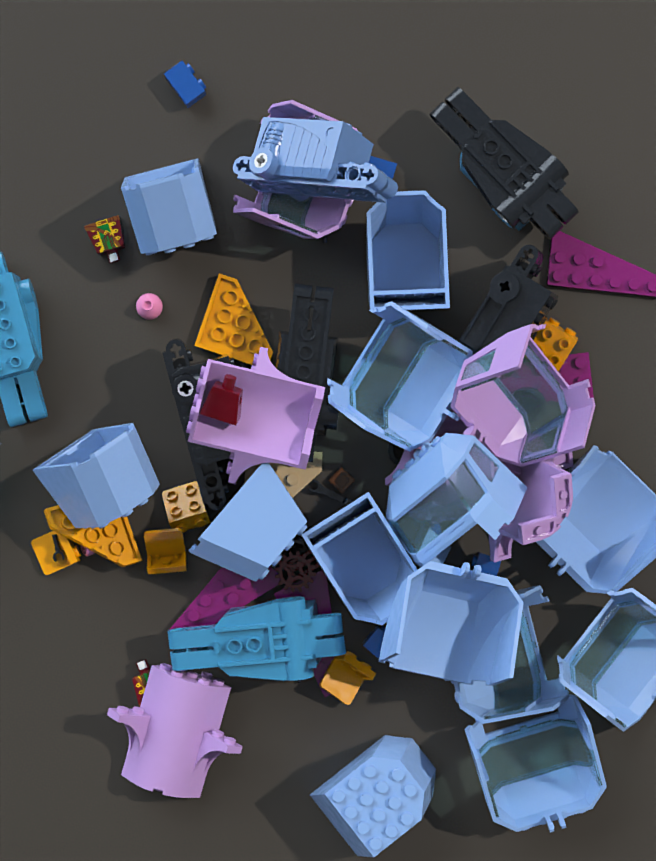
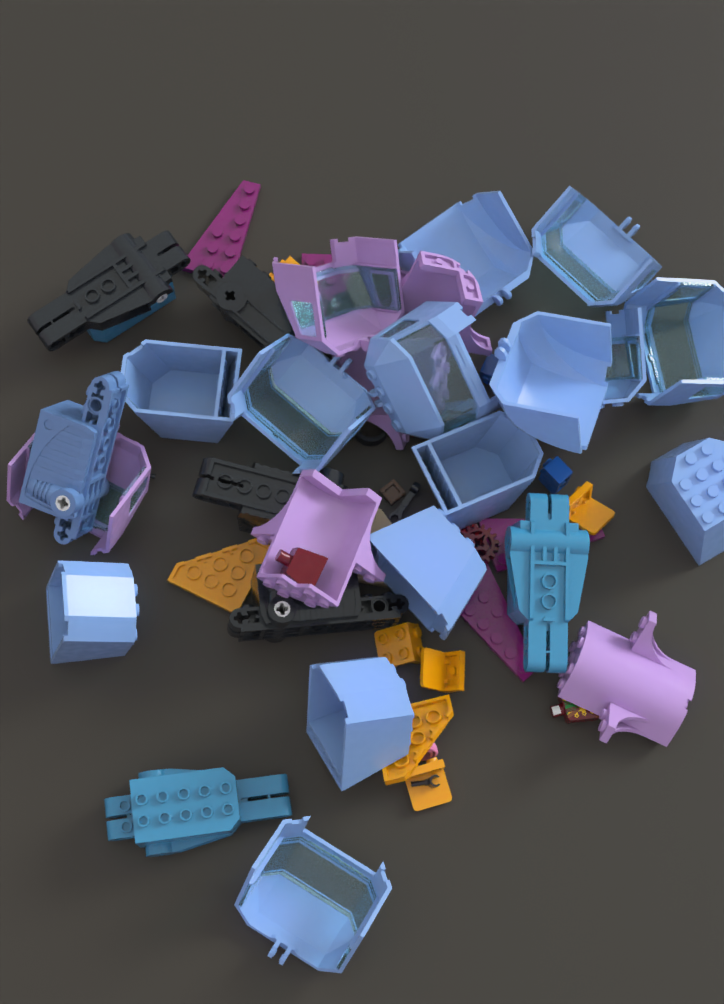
camera: 90 degrees left, 15 degrees down
torso [84,215,125,264] -> none
bright pink brick [136,293,163,320] -> none

